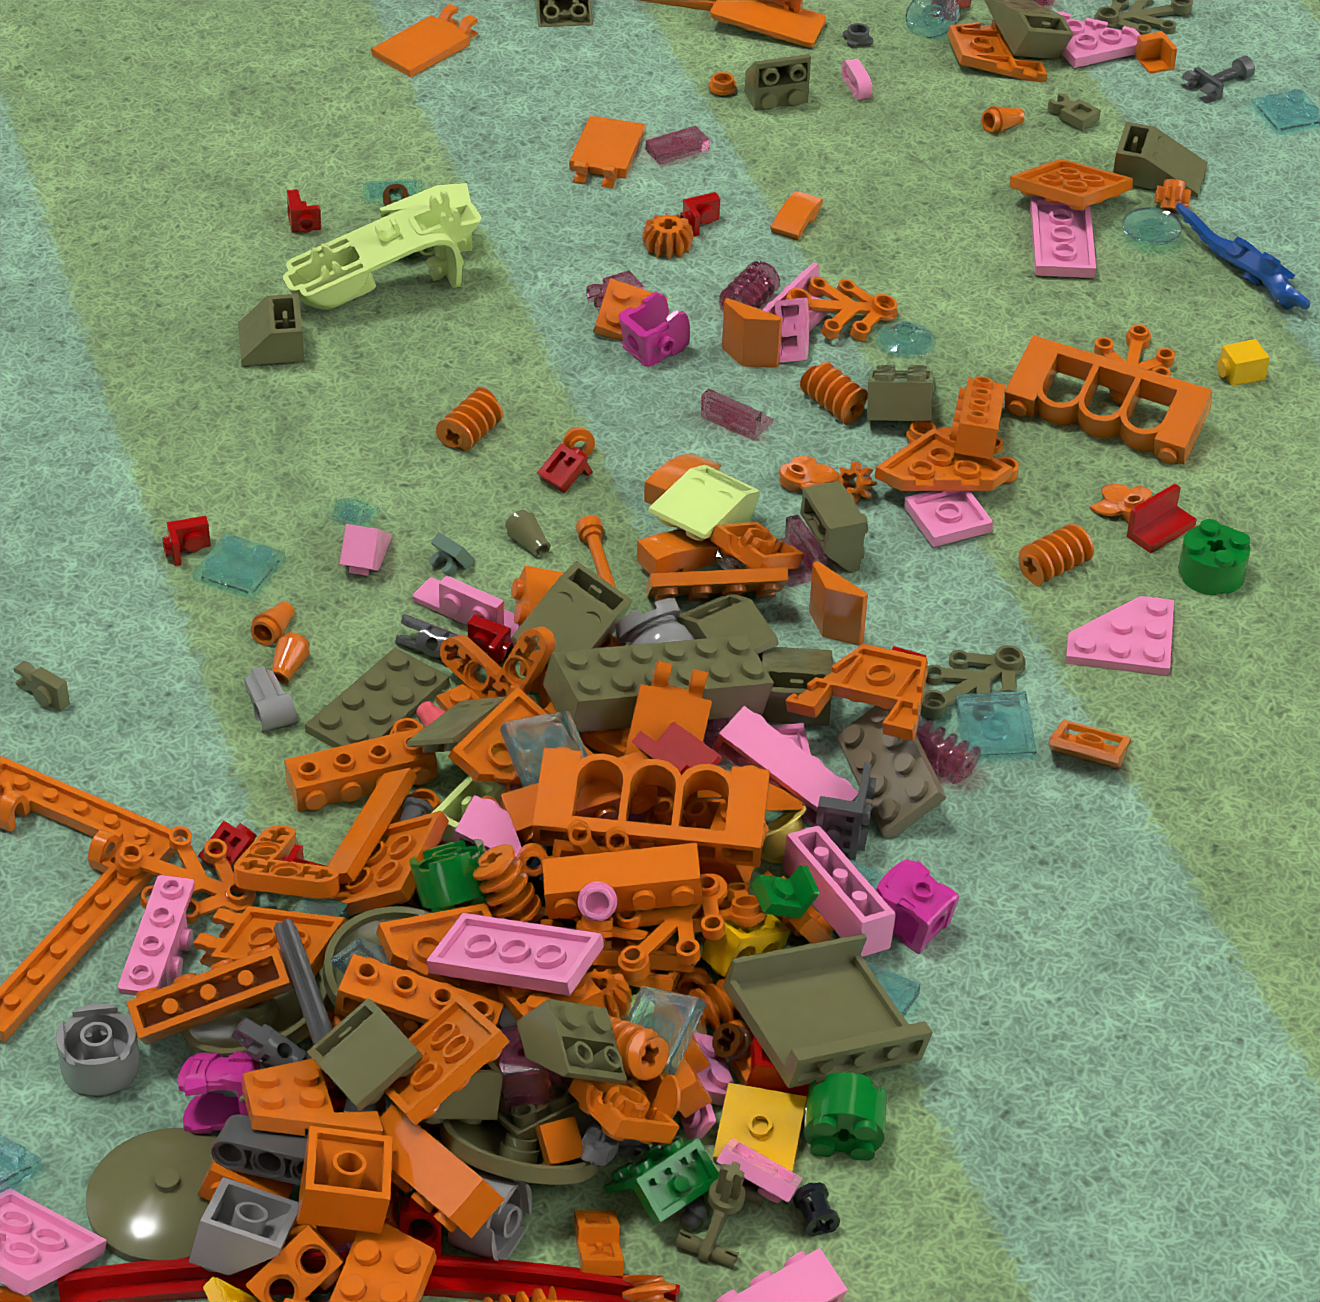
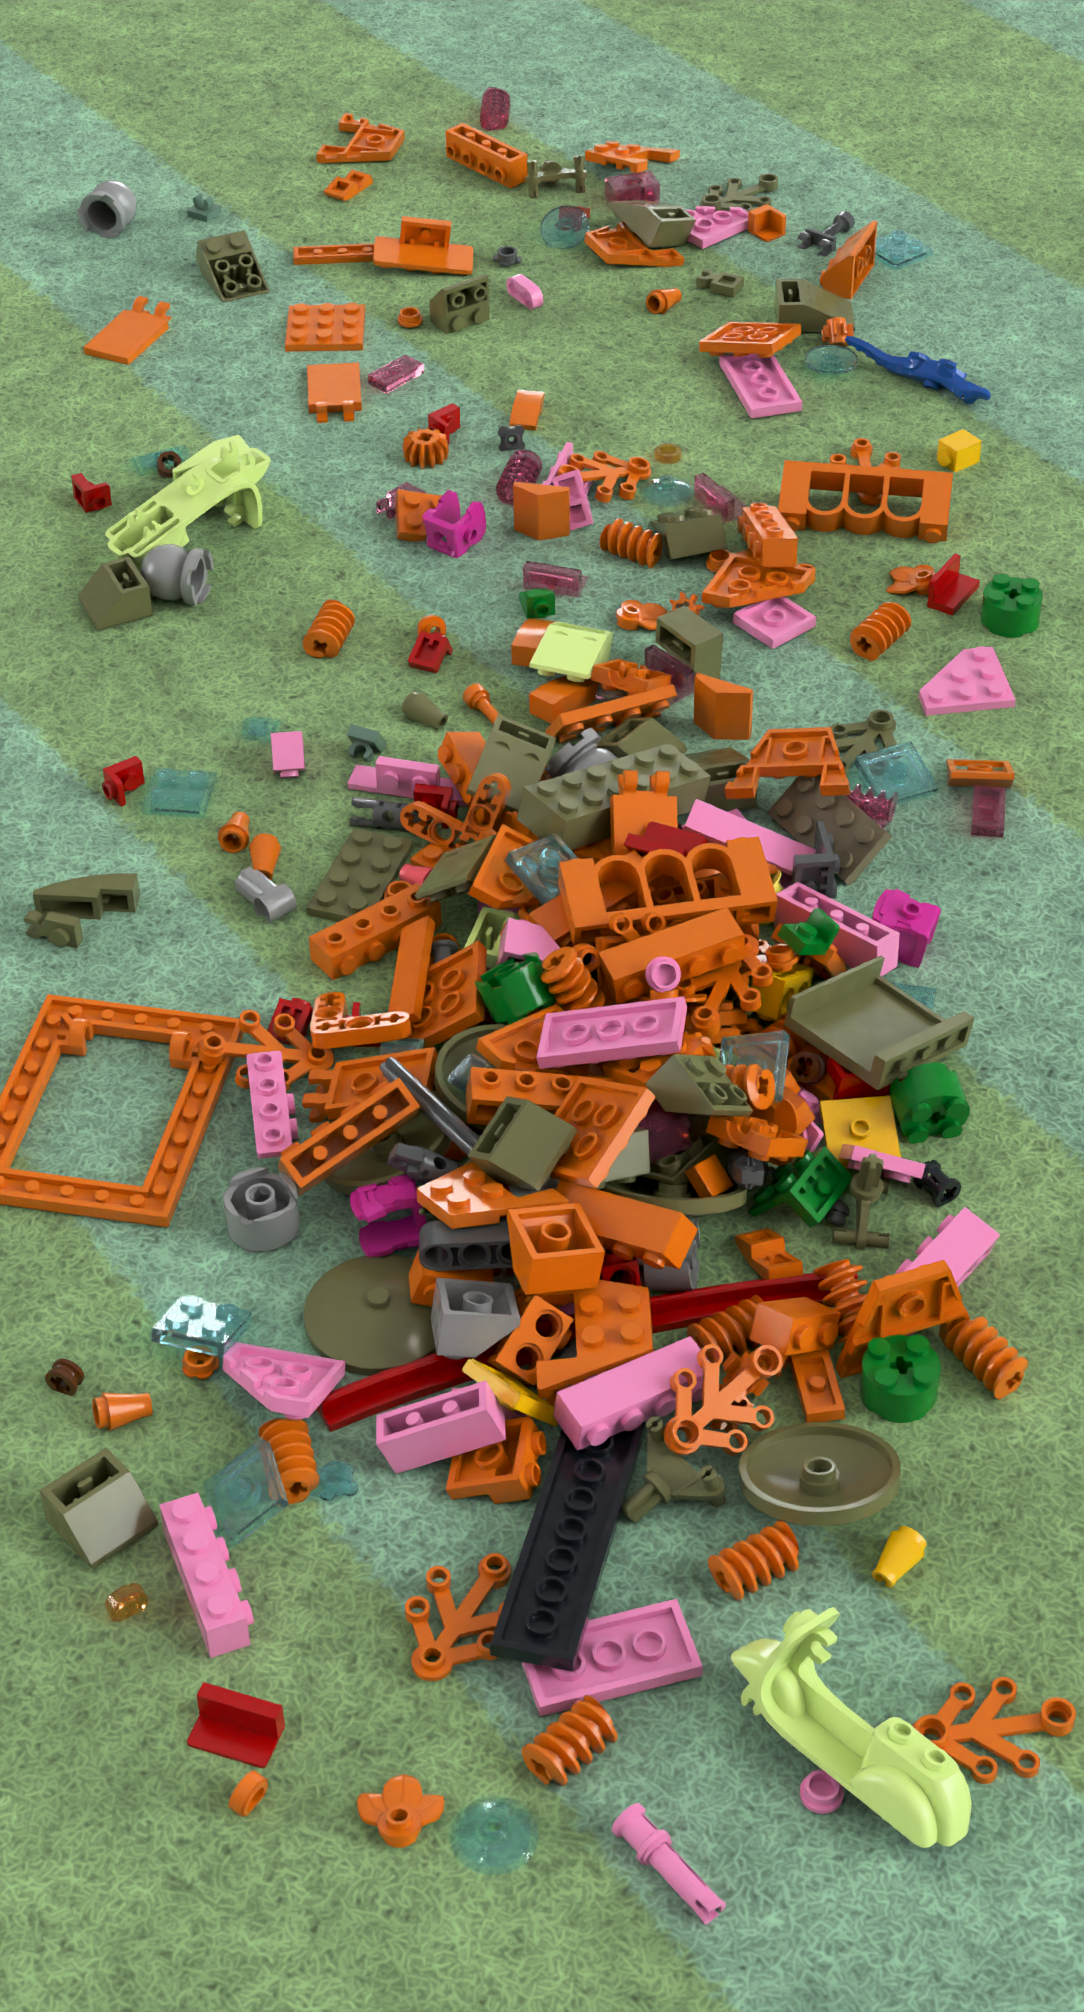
camera: 15 degrees left, 0 degrees up
none -> olive slope [33,873,140,920]
none -> light grey tile [141,543,213,606]
none -> orange plate [285,302,366,352]
none -> dark grey plate [497,425,525,451]
none -> green bracket [519,588,555,619]
none -> clear orange tile [654,443,682,464]
none -> clear pink panel [694,473,747,523]
none -> orange slope [820,221,878,299]
none -> clear pink plate [971,785,1006,838]

